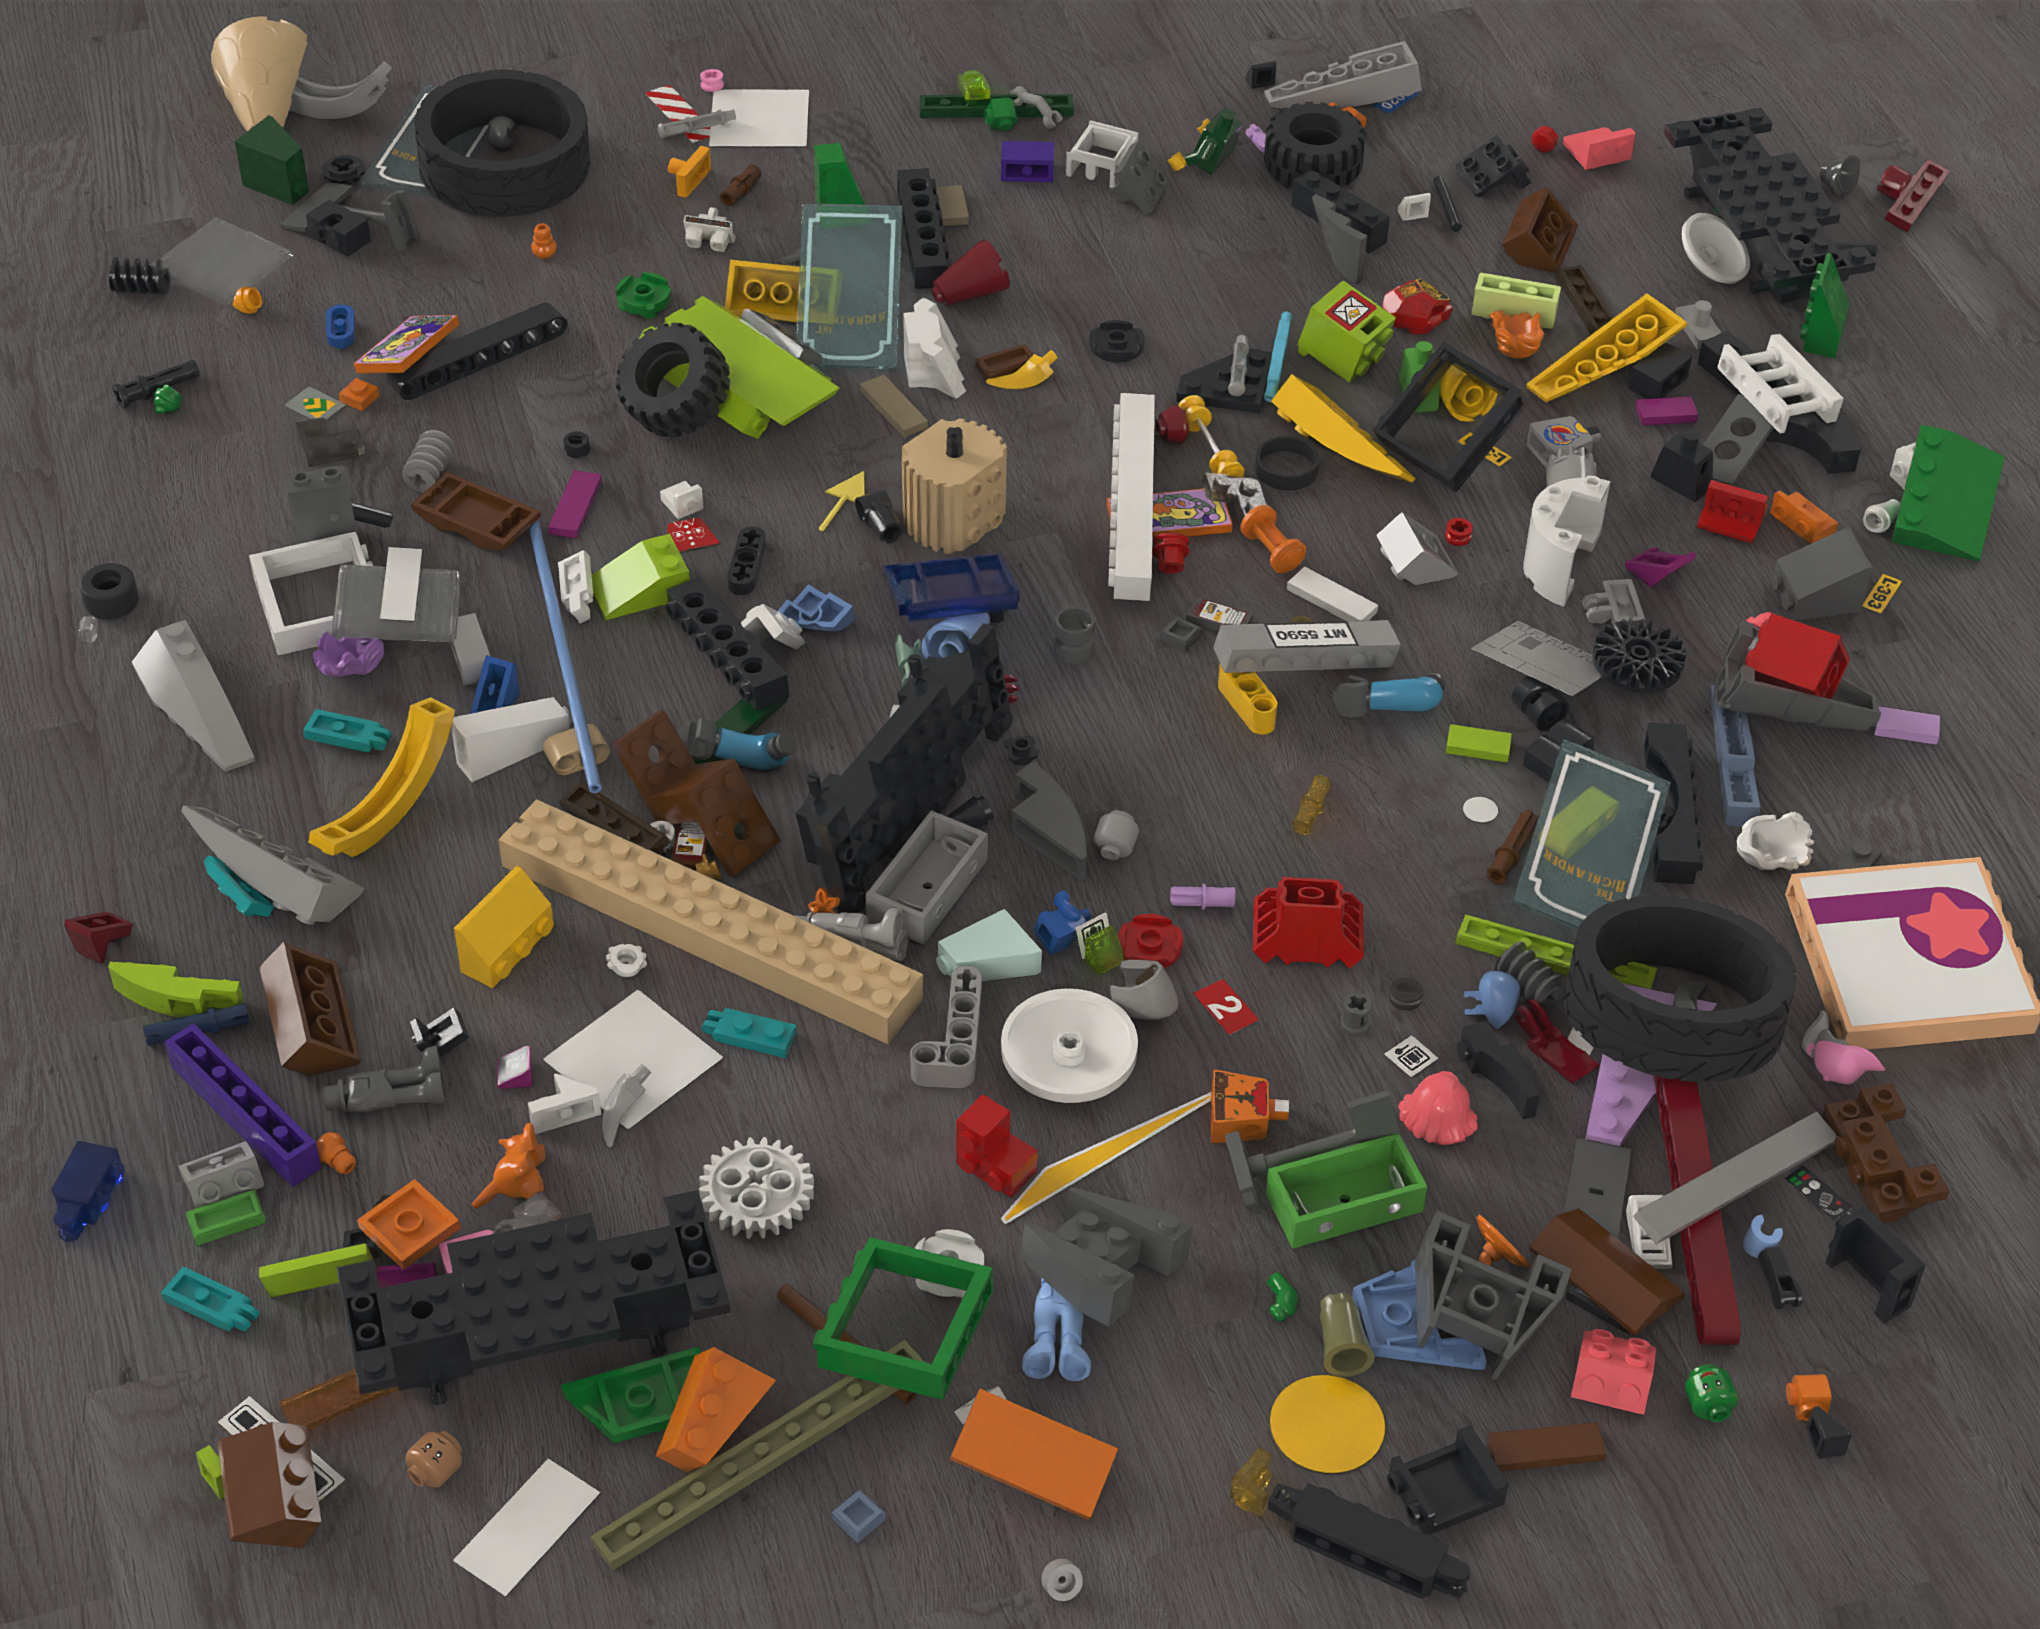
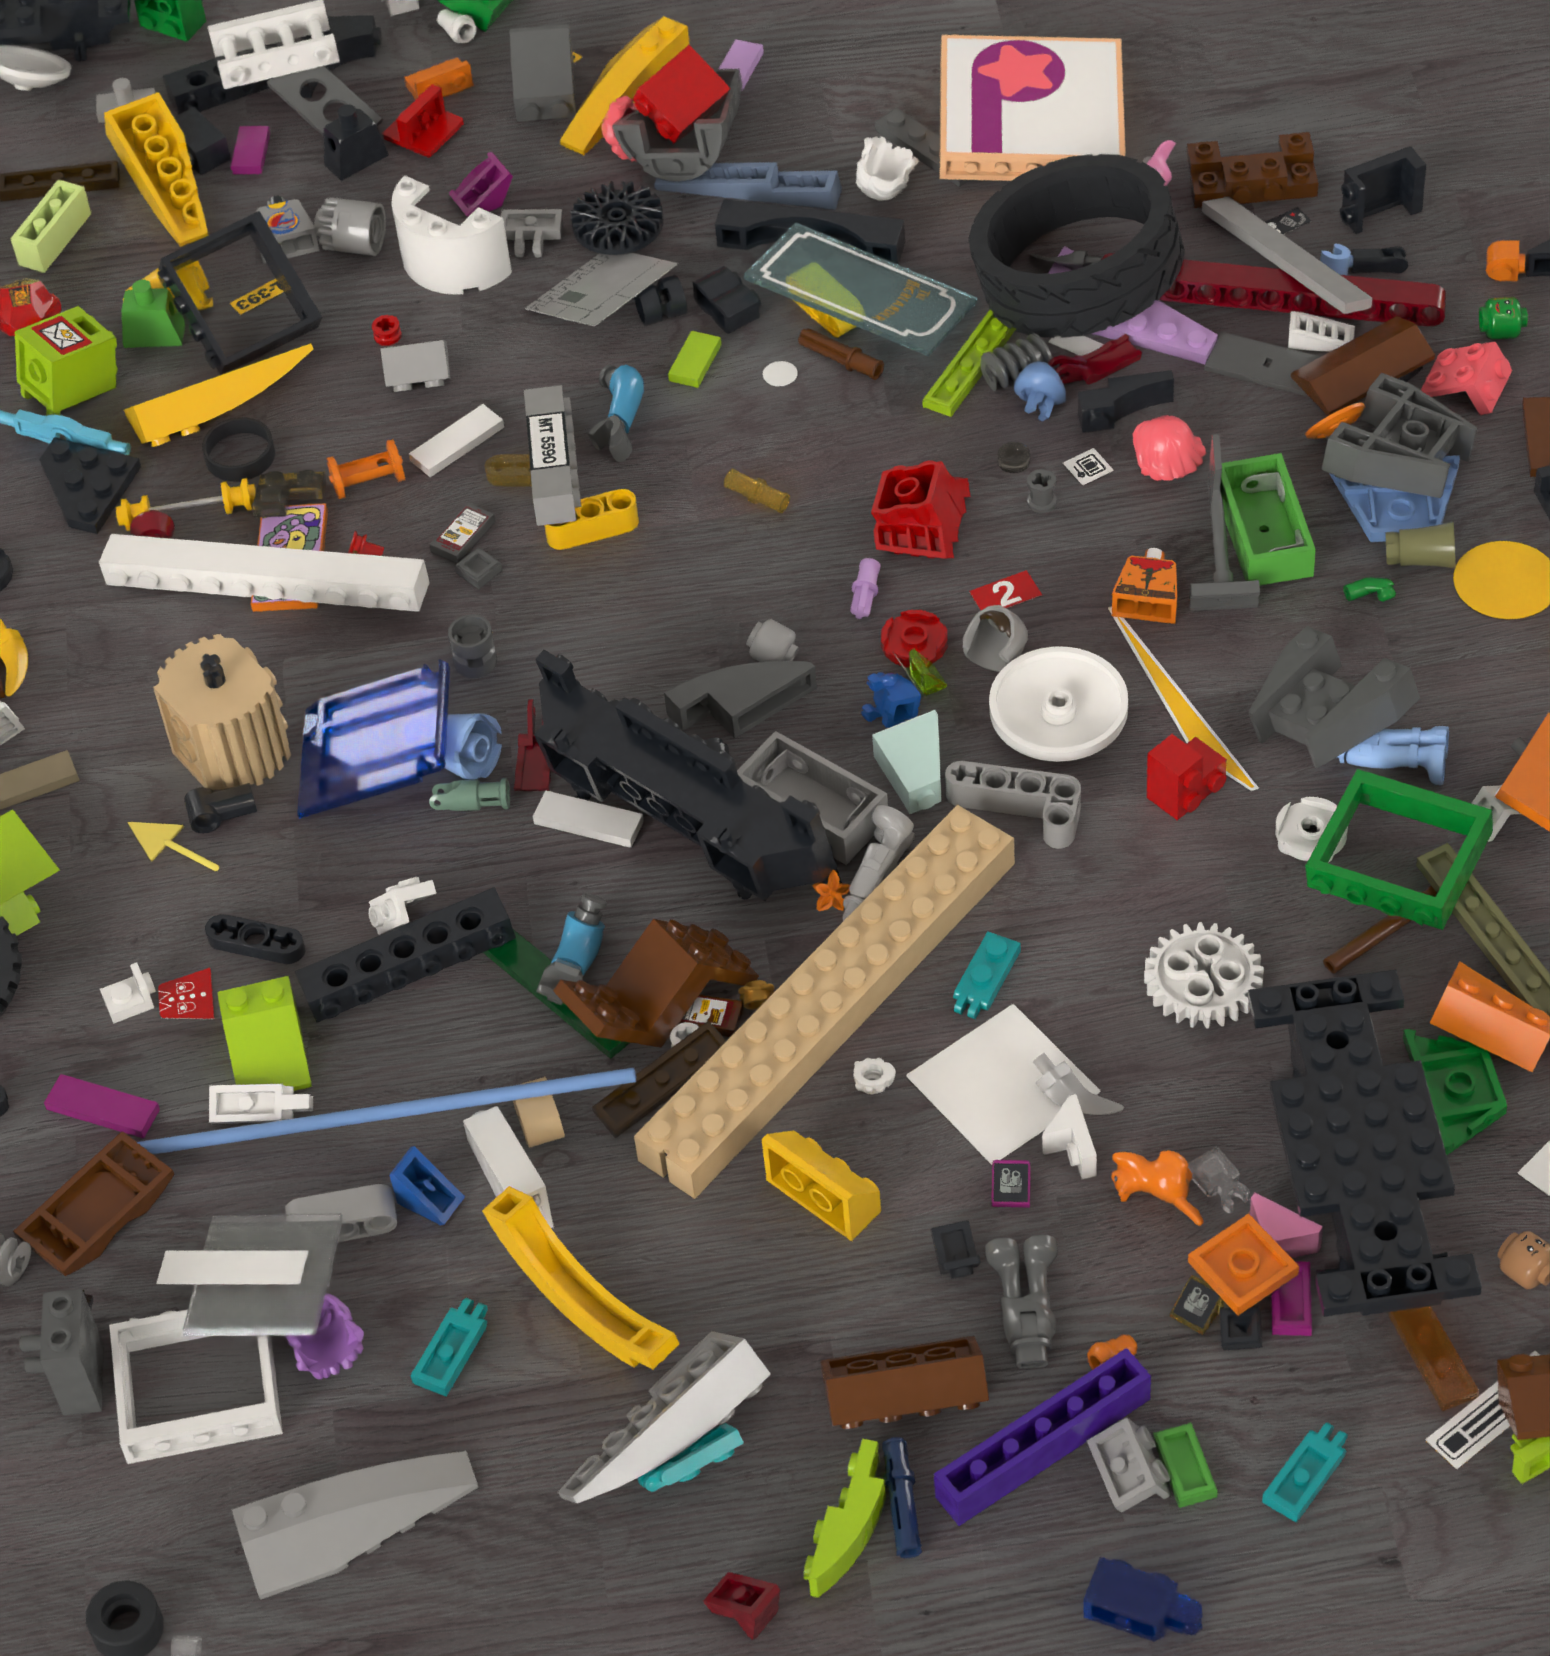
camera: 75 degrees left, 5 degrees up
lime tile [259,1243,376,1298] -> none
medium blue slope [778,584,856,632] -> none
light grey piece [1228,335,1250,396] -> none
orange hair [1489,310,1544,359] -> none
none -> yellow wedge [560,16,690,155]

